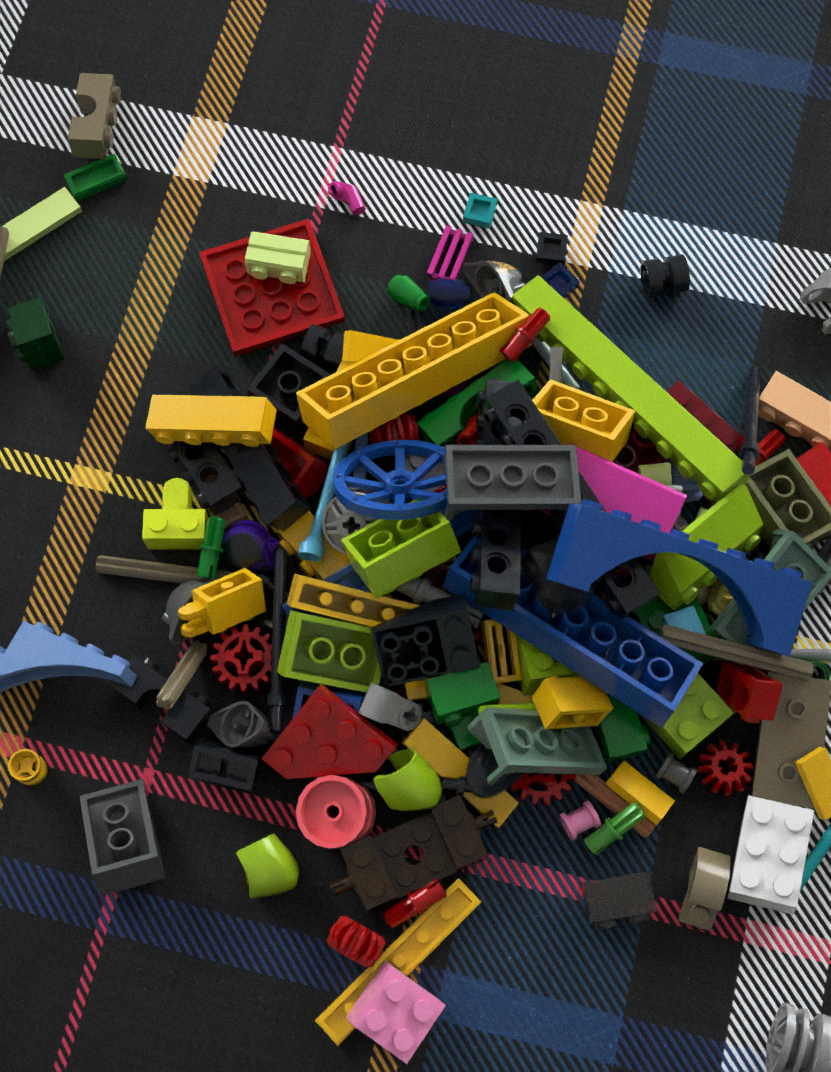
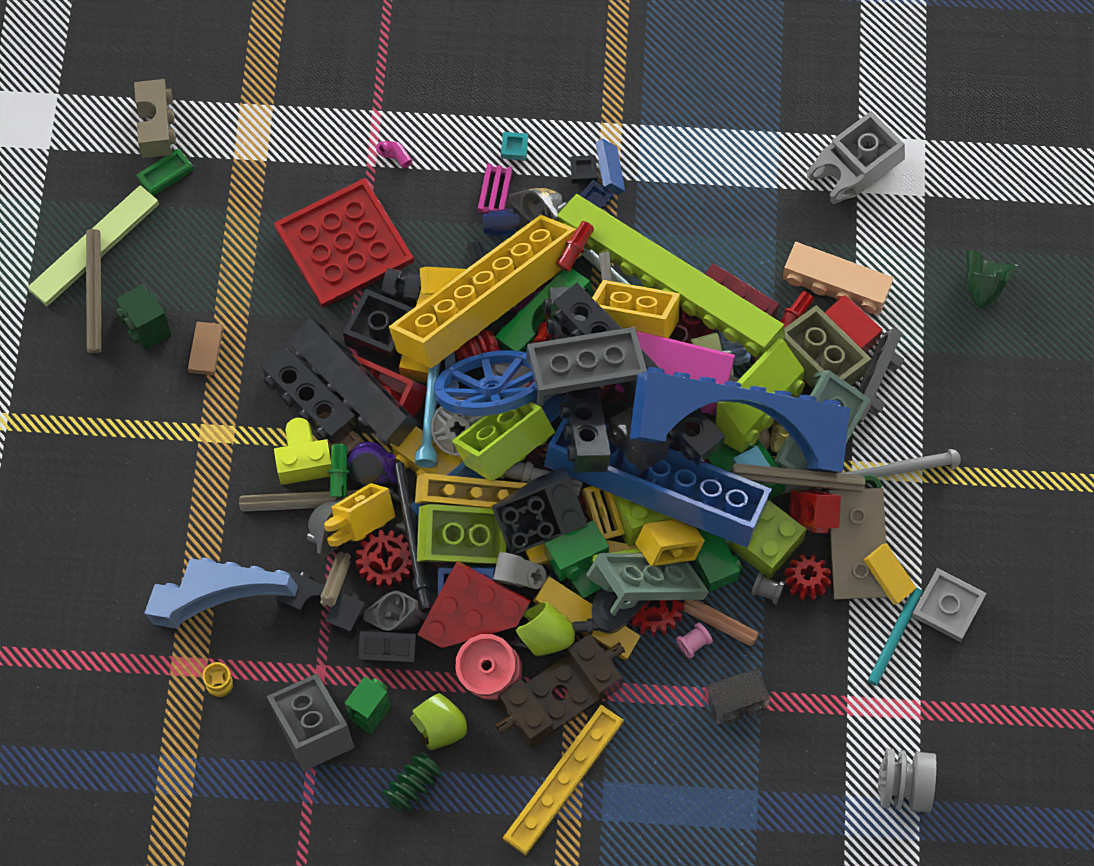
camera: 10 degrees left, 5 degrees down
yellow brick [145,395,277,447] -> none
yellowish green brick [245,231,311,284] -> none
red gear [327,916,386,967] -> none
bright pink brick [346,960,446,1064] -> none
red axle [383,878,448,928] -> none
green cone [387,275,430,312] -> none
bright green axle [584,802,645,856] -> none
yellow tile [605,761,675,825] -> none
black wheel [640,254,690,298] -> none
dark tan brick [679,846,730,931] -> none
white brick [727,795,814,915] -> none
black bar [740,367,761,475] -> none
none -> medium nougat tile [188,322,224,376]
none -> green brick [345,676,391,734]
none -> dark green piece [381,750,443,812]
none -> blue tile [596,139,625,194]

